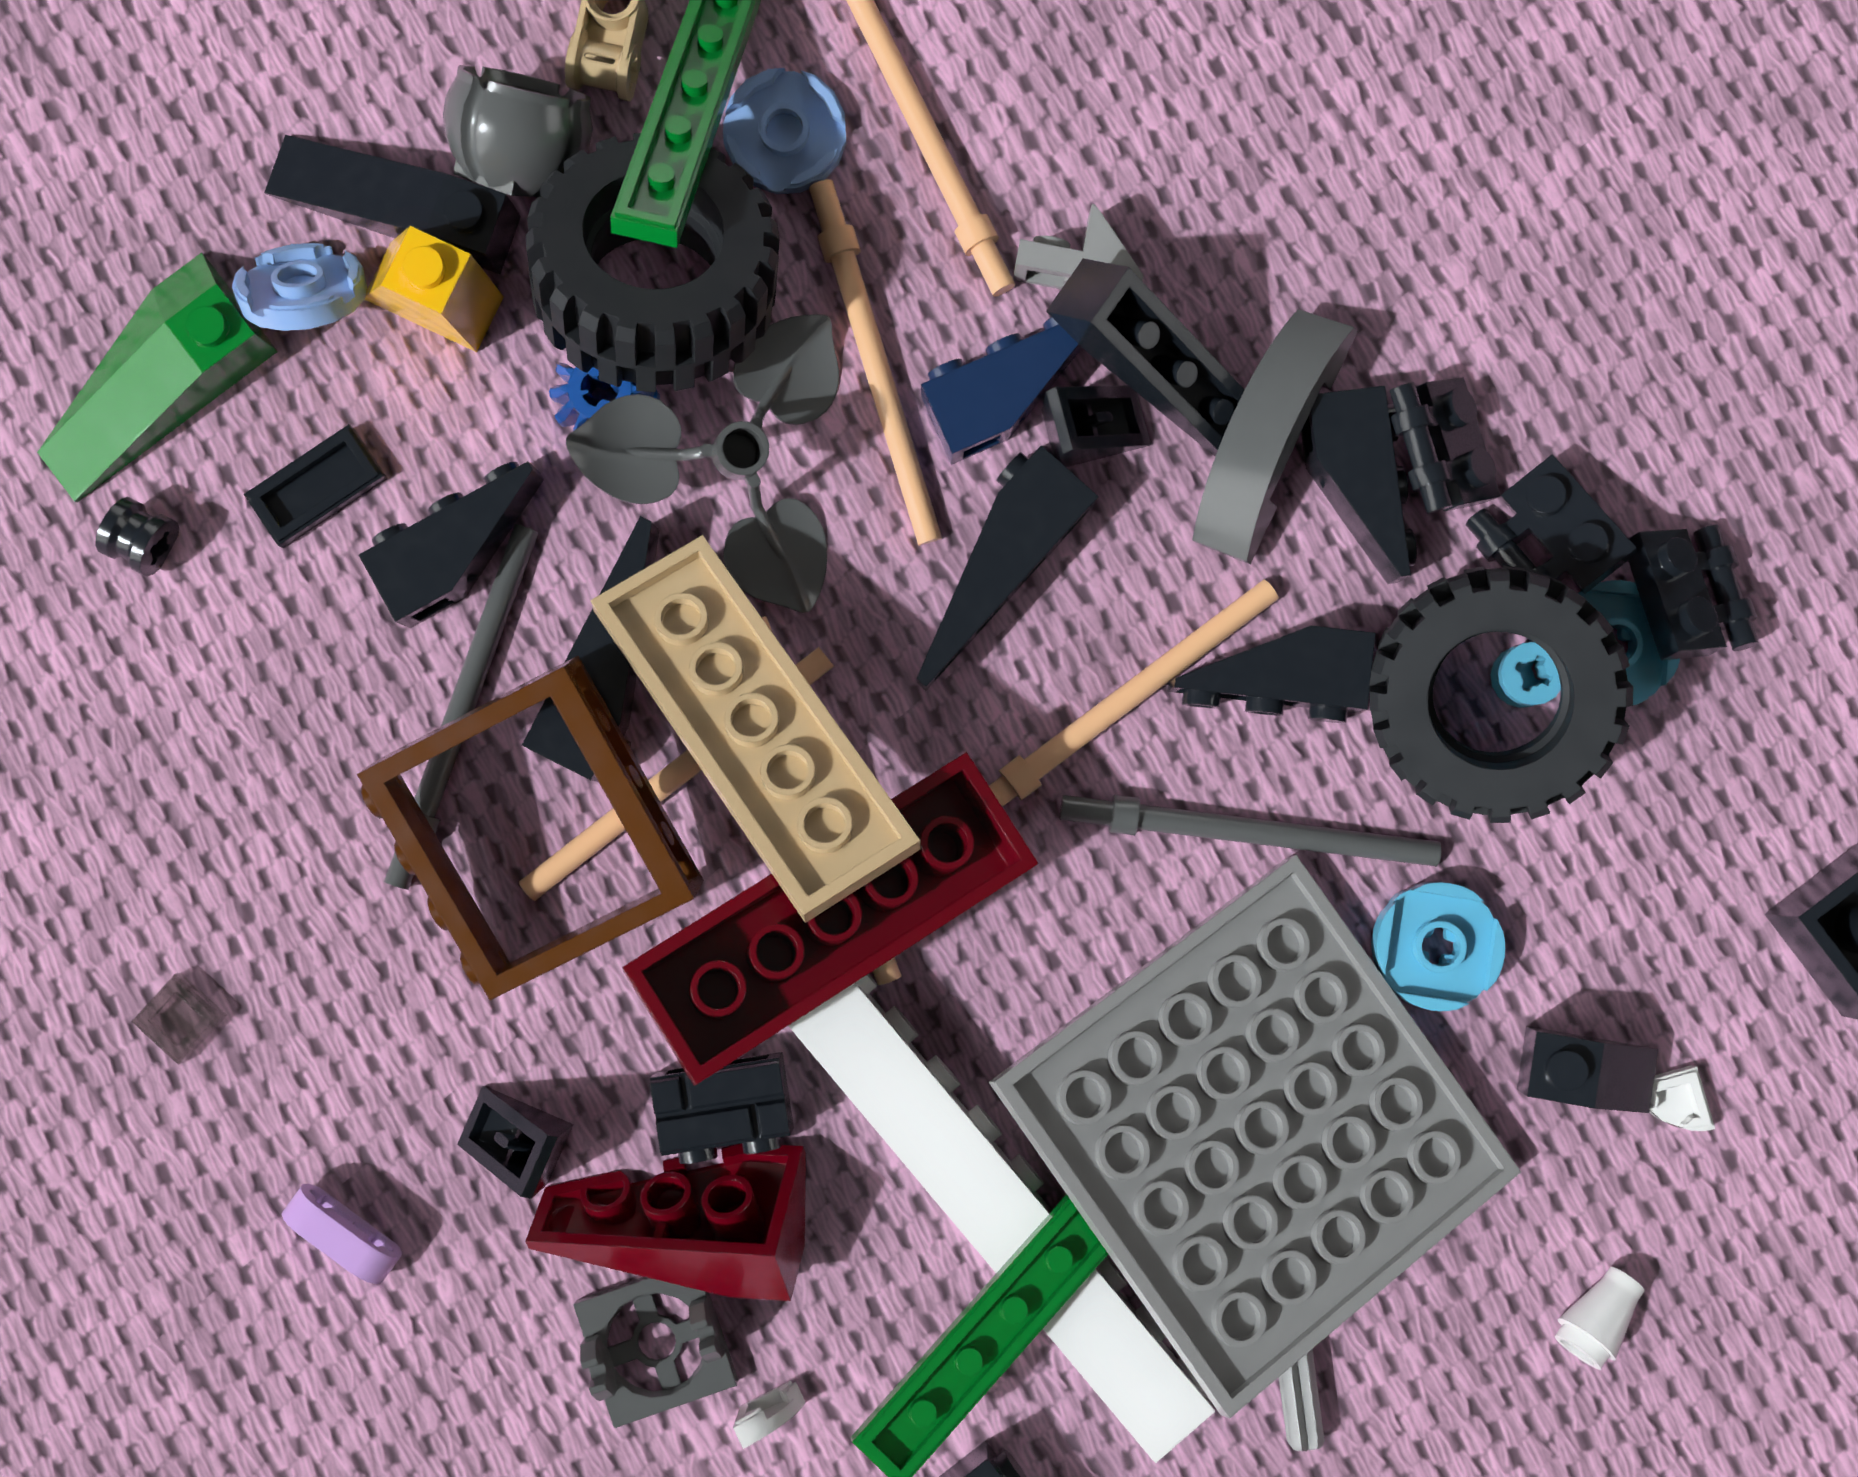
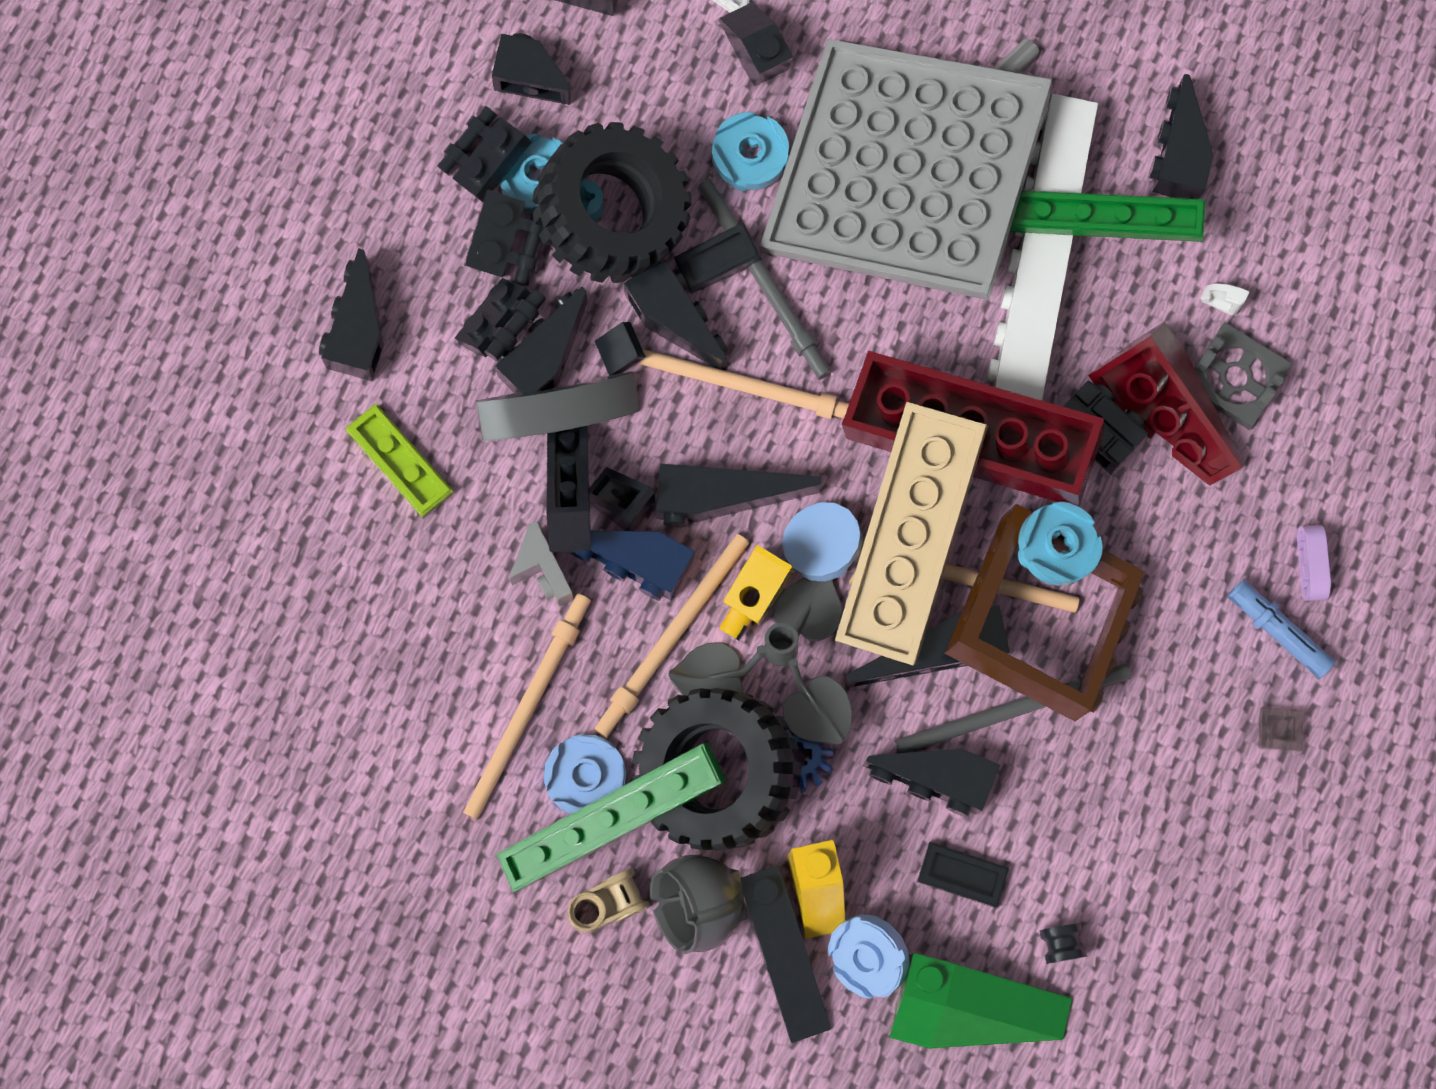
camera: 130 degrees left, 10 degrees down
black slope [457,1086,574,1199] -> none
none -> black slope [319,248,384,381]
none -> lime tile [345,403,454,518]
none -> black slope [492,33,571,105]
none -> black tile [594,322,646,375]
none -> black tile [674,222,762,294]
none -> yellow torso [719,545,795,641]
none -> light blue tile [782,502,864,582]
none -> medium azure plate [1018,502,1103,586]
none -> medium blue pin [1226,578,1336,679]

